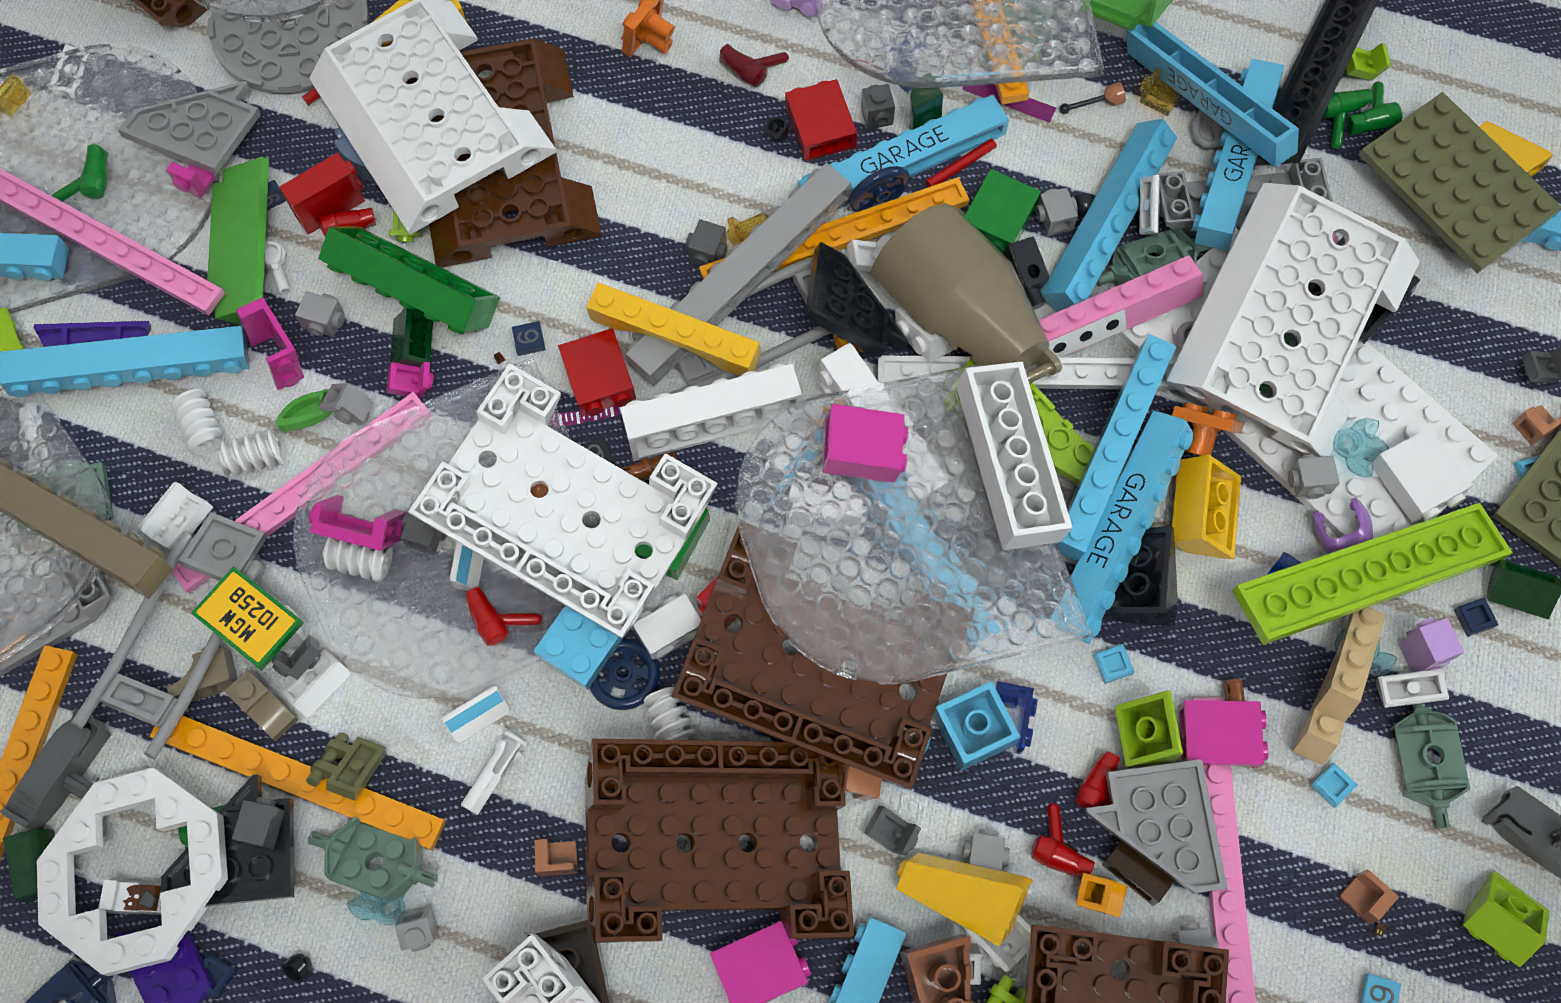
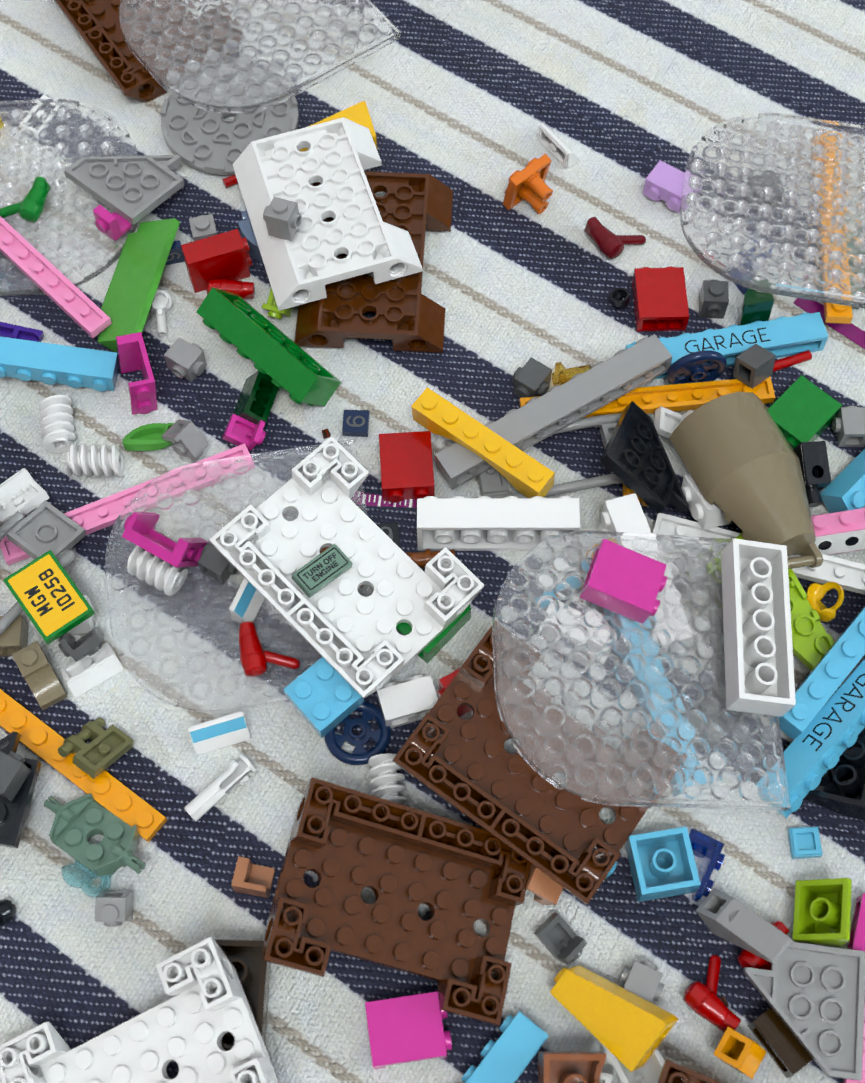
camera: 15 degrees right, 5 degrees down
none -> light grey brick [189,214,217,241]
none -> light grey brick [263,197,302,241]
none -> sand green tile [292,544,353,598]
none -> light grey slope [695,889,793,964]
none -> dark grey brick [733,344,776,389]
none -> yellow piece [807,582,844,622]

